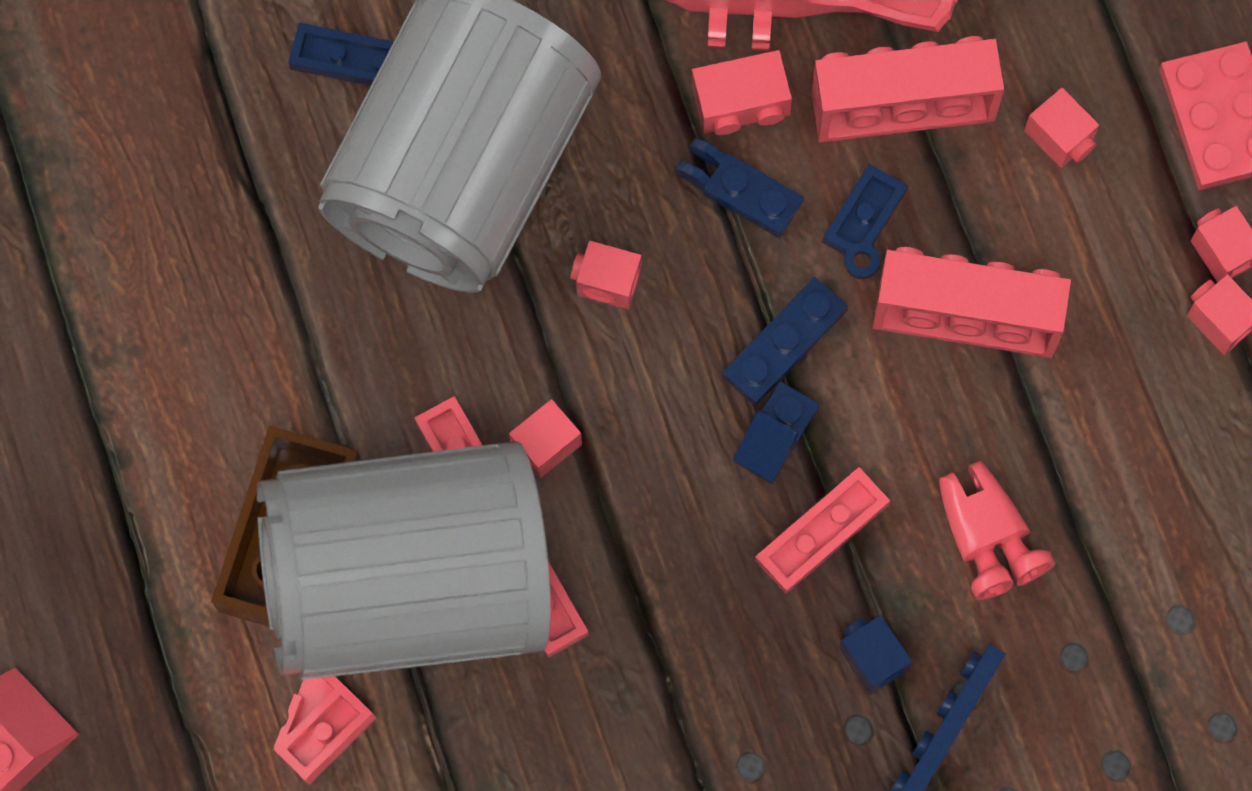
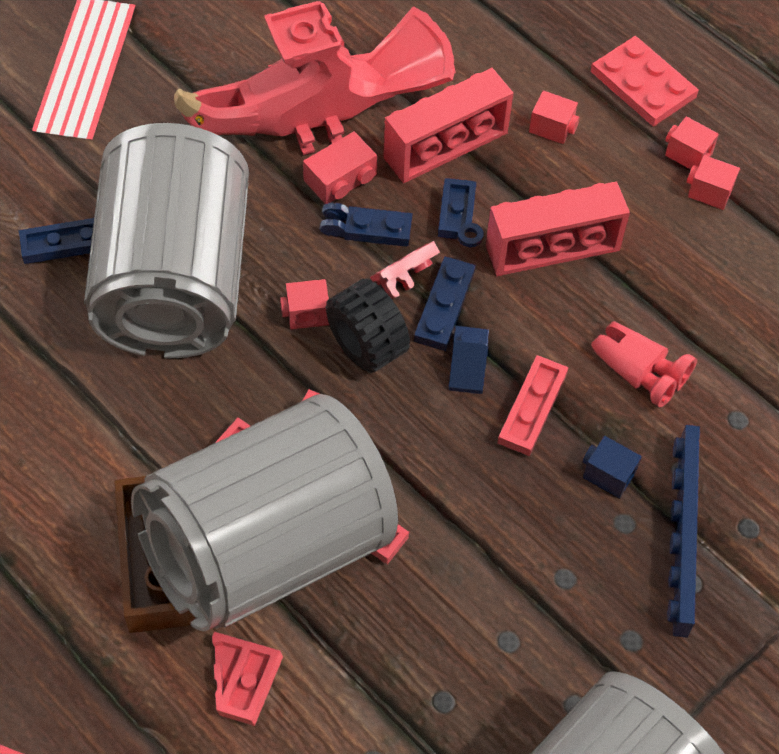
camera: 30 degrees left, 15 degrees down
none -> black tyre [326,278,410,373]
none -> plate [370,241,440,299]

